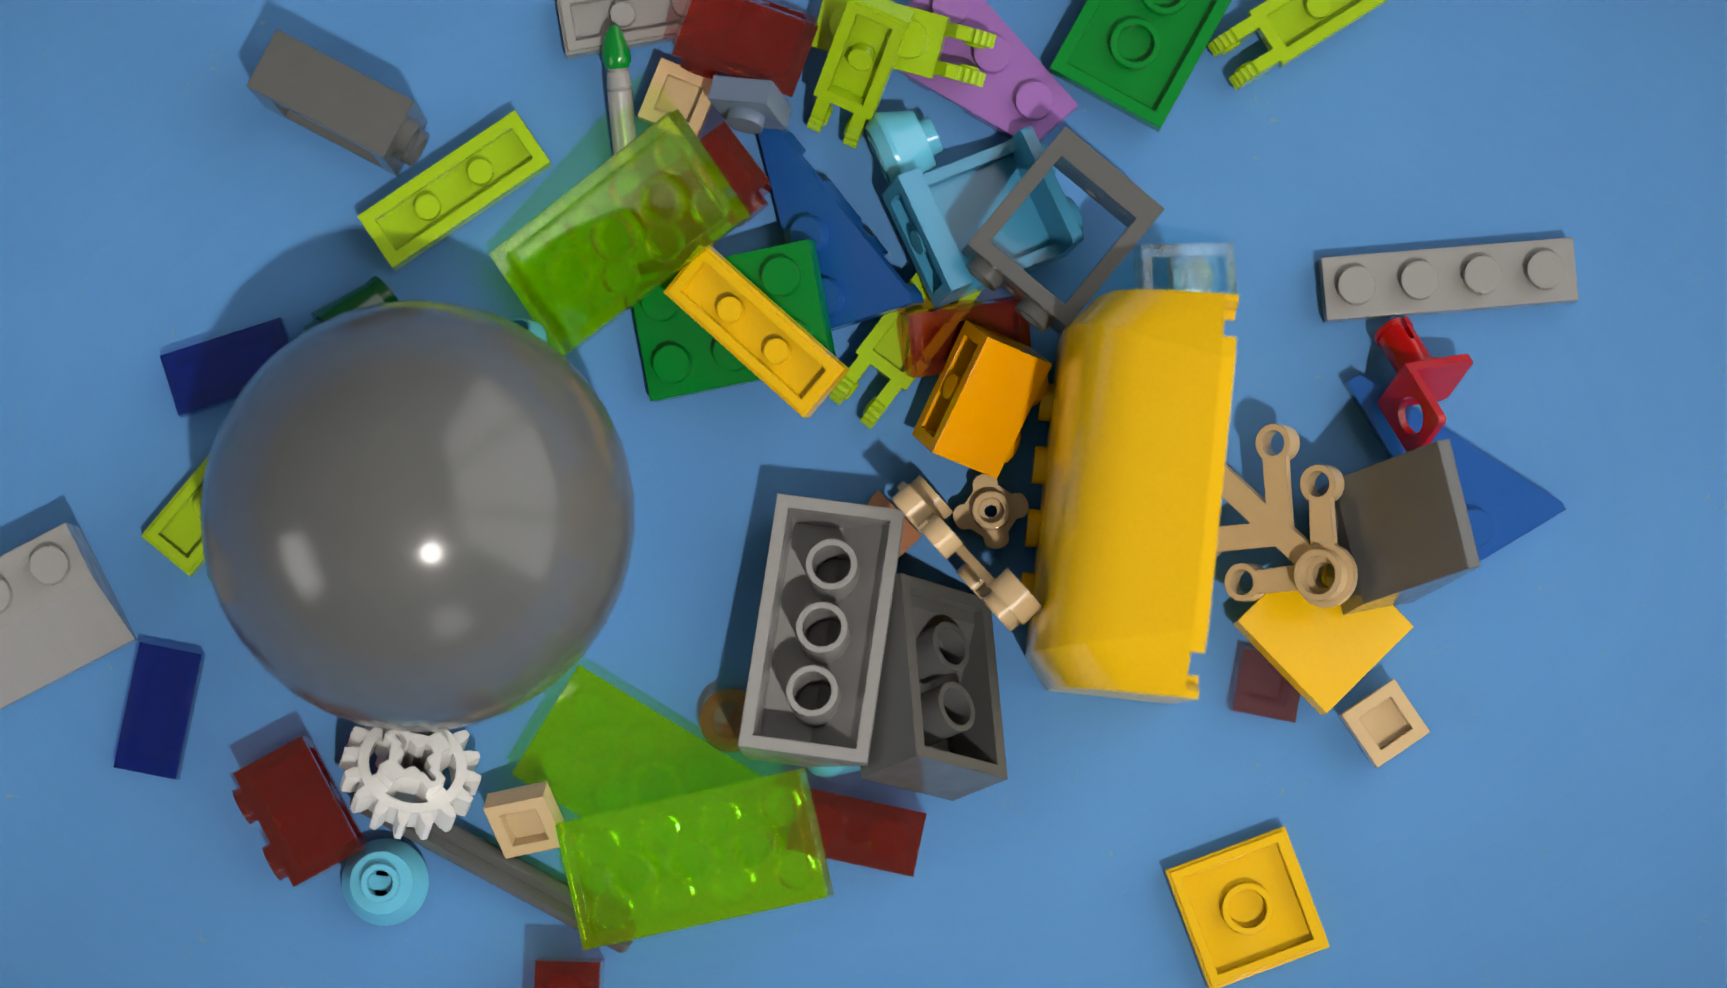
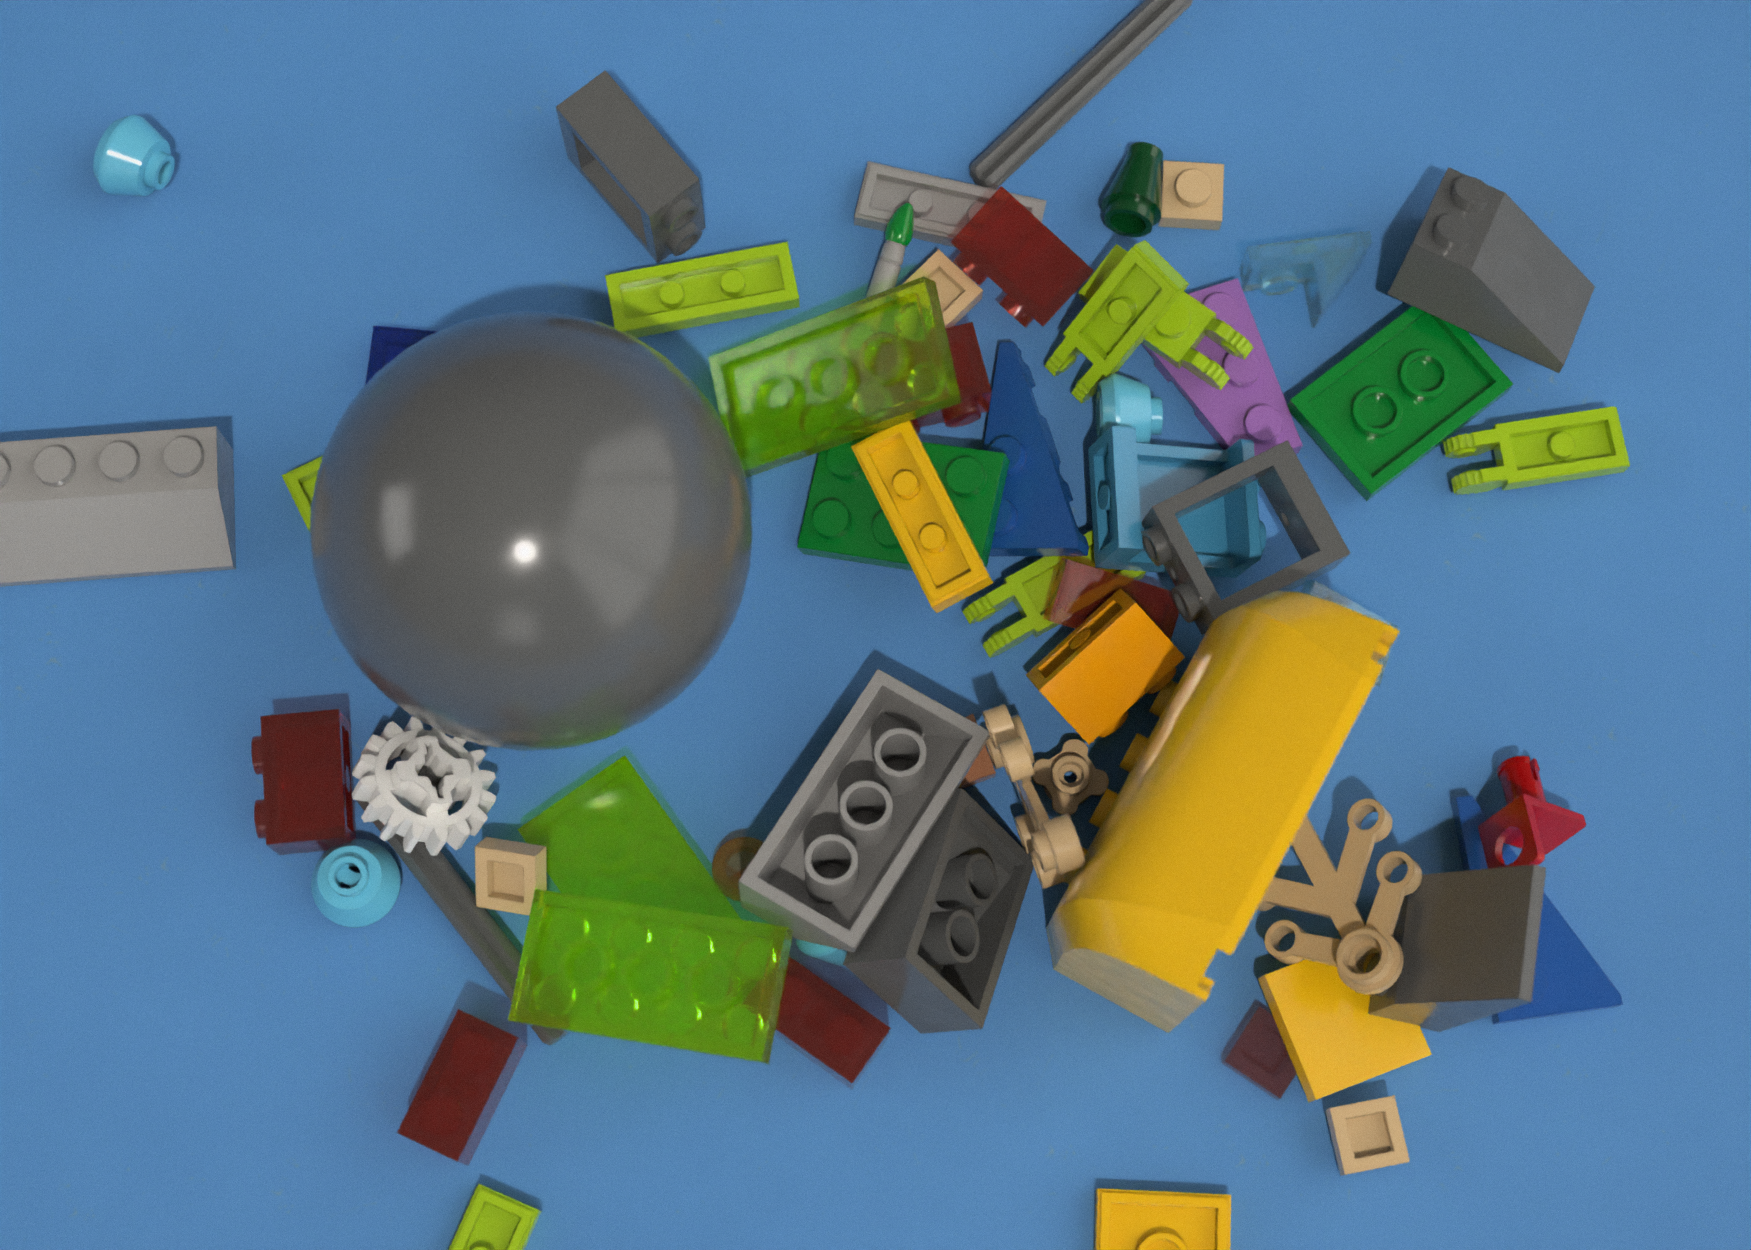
camera: 25 degrees right, 10 degrees down
clear blue tile [113,642,205,780] -> none
sand blue plate [708,75,792,134] -> none
light grey plate [1318,237,1579,323] -> none

